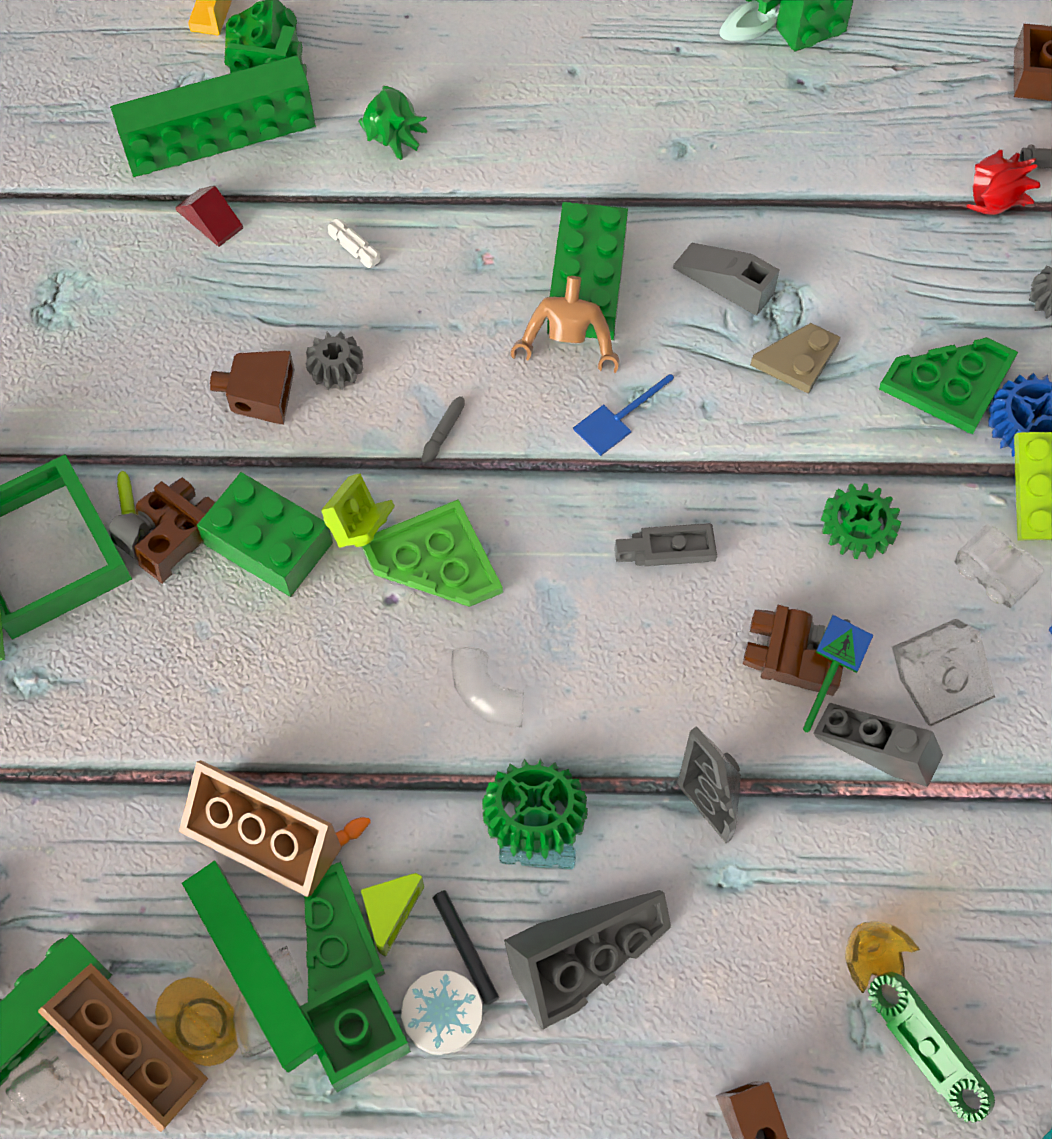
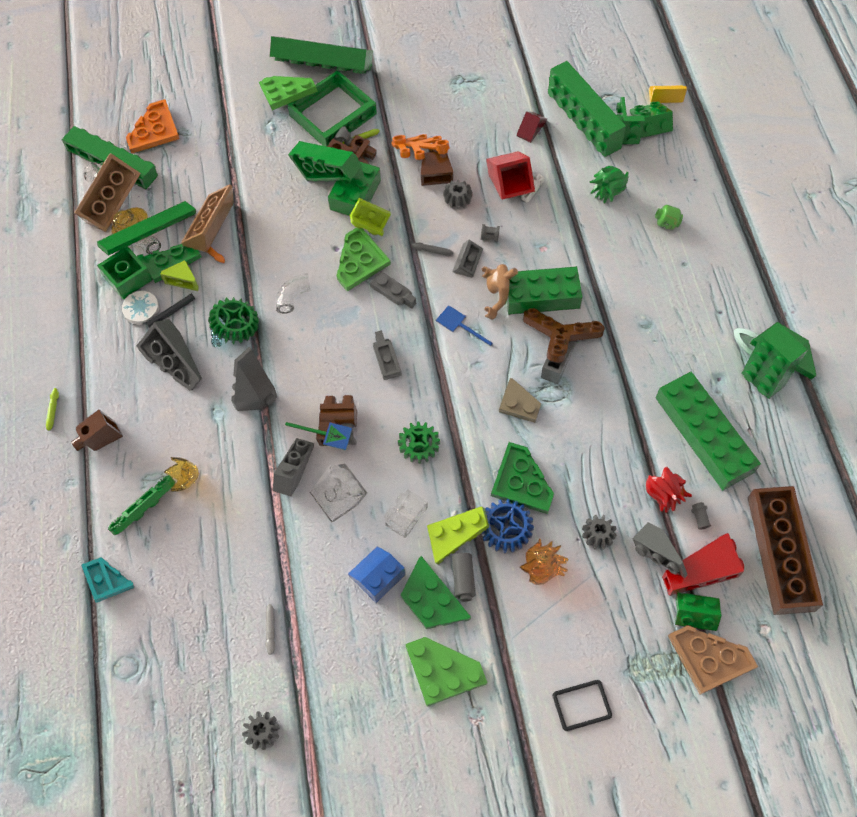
camera: 80 degrees right, 0 degrees up
none -> green wedge [288,141,362,181]
none -> dark grey hinge [370,271,417,308]
none -> orange plant [391,134,450,160]
none -> dark grey slope [452,240,483,278]
none -> dark grey bush [480,224,500,242]
none -> red slope [486,151,535,200]
none -> reddish brown piece [523,308,605,363]
none -> bright green head [655,205,683,230]
none -> green brick [656,371,761,491]

